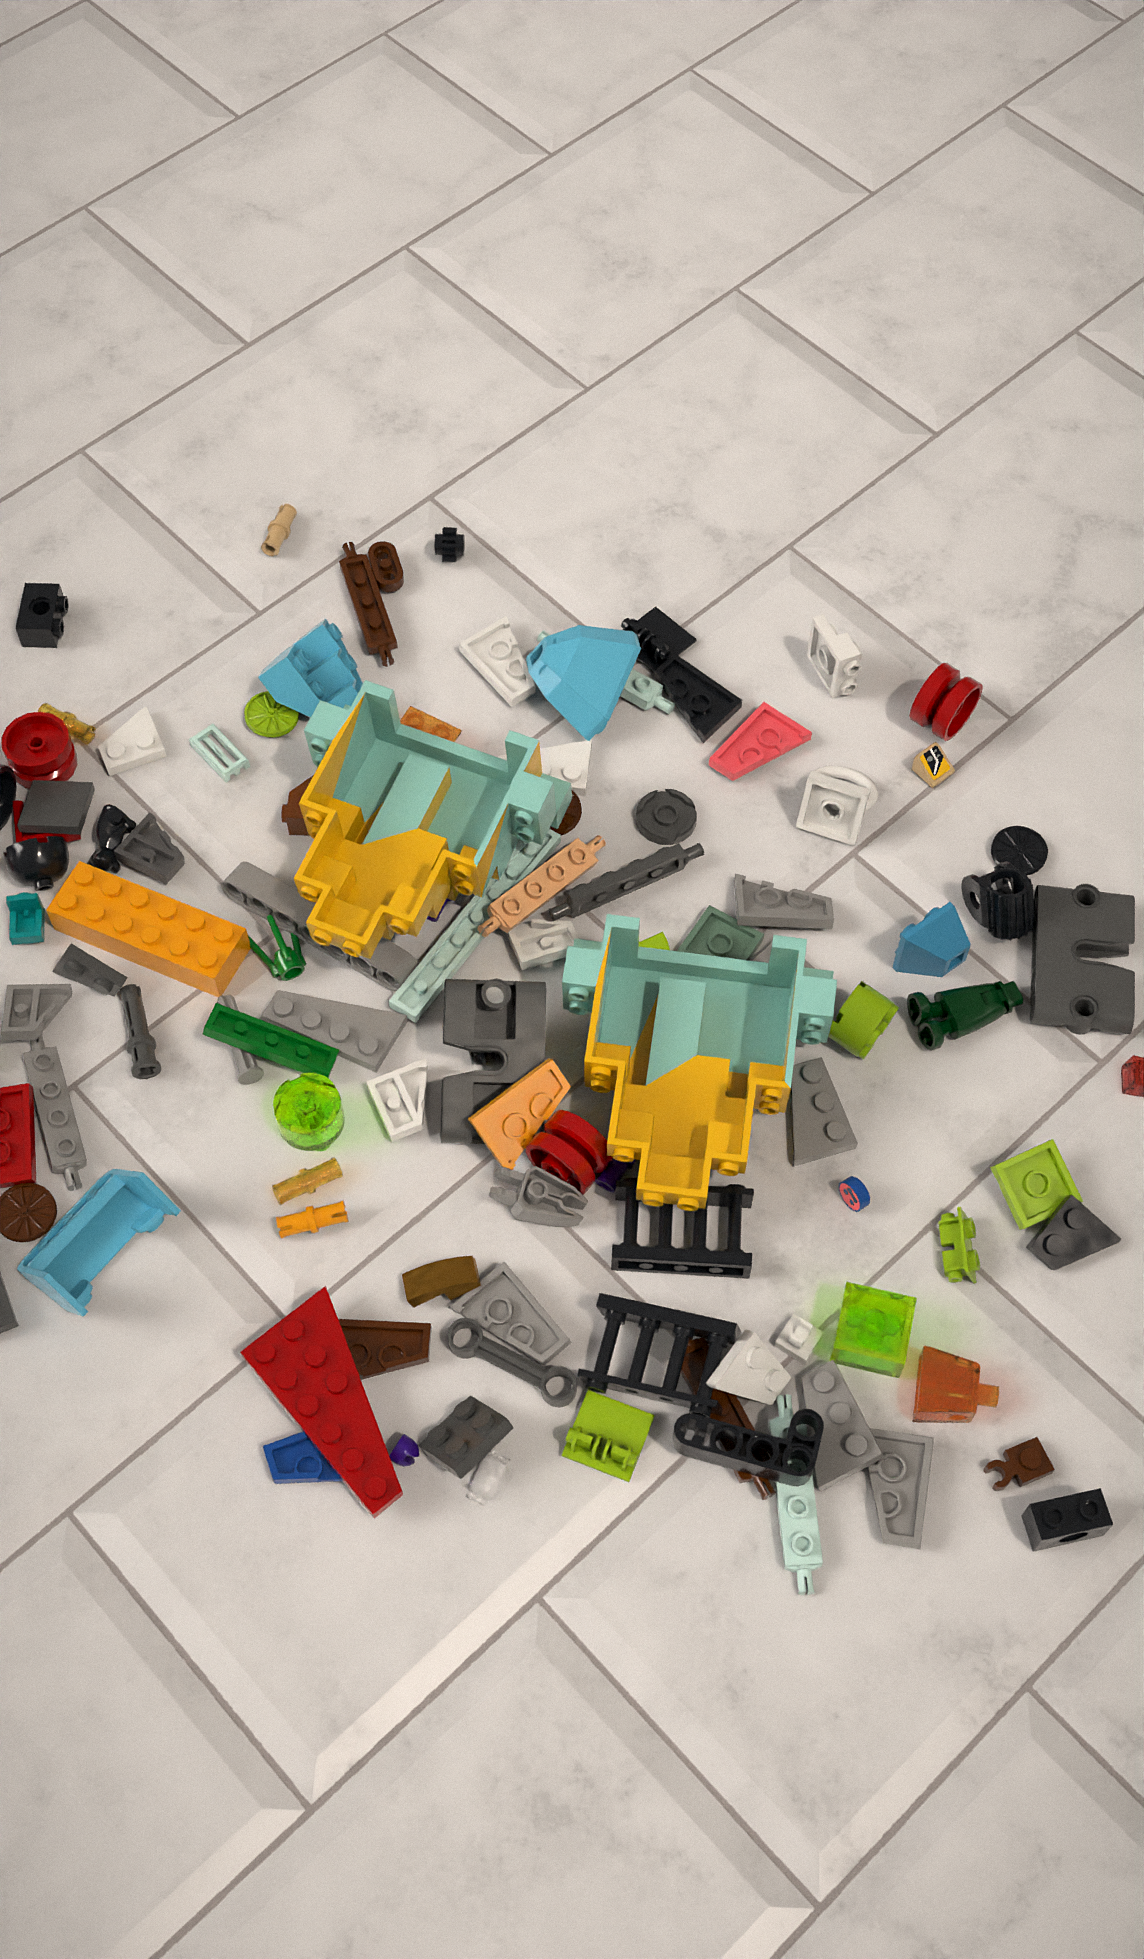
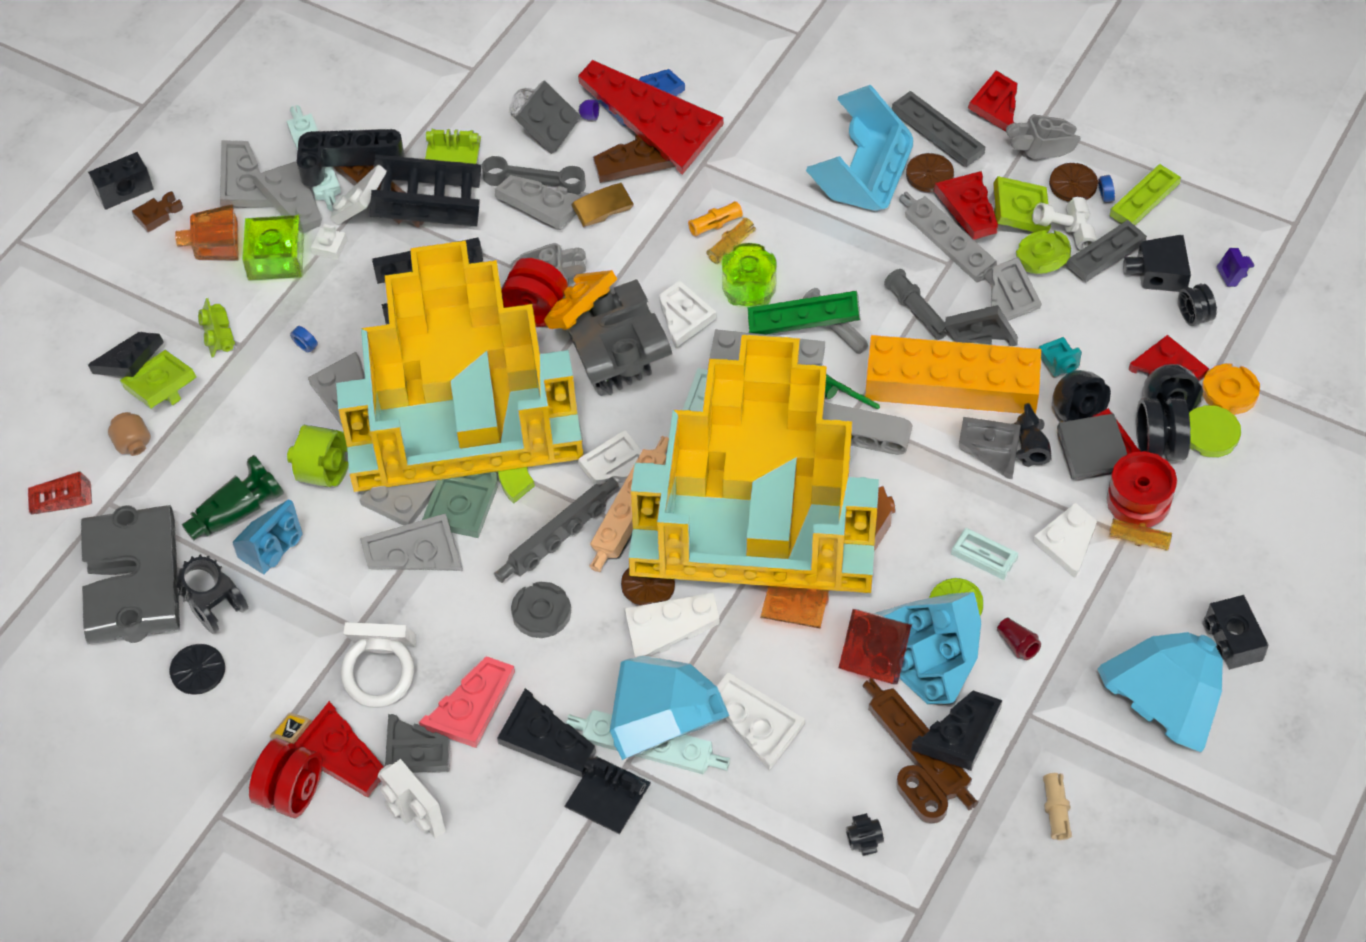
camera: 165 degrees right, 5 degrees down
none -> medium nougat head [108,412,151,456]
none -> red wing [294,701,384,798]
none -> dark grey wing [385,714,450,773]
none -> clear red plate [838,609,912,684]
none -> black wing [911,690,1003,771]
none -> dark red cone [997,617,1042,660]
none -> medium azure brick [1097,632,1223,752]

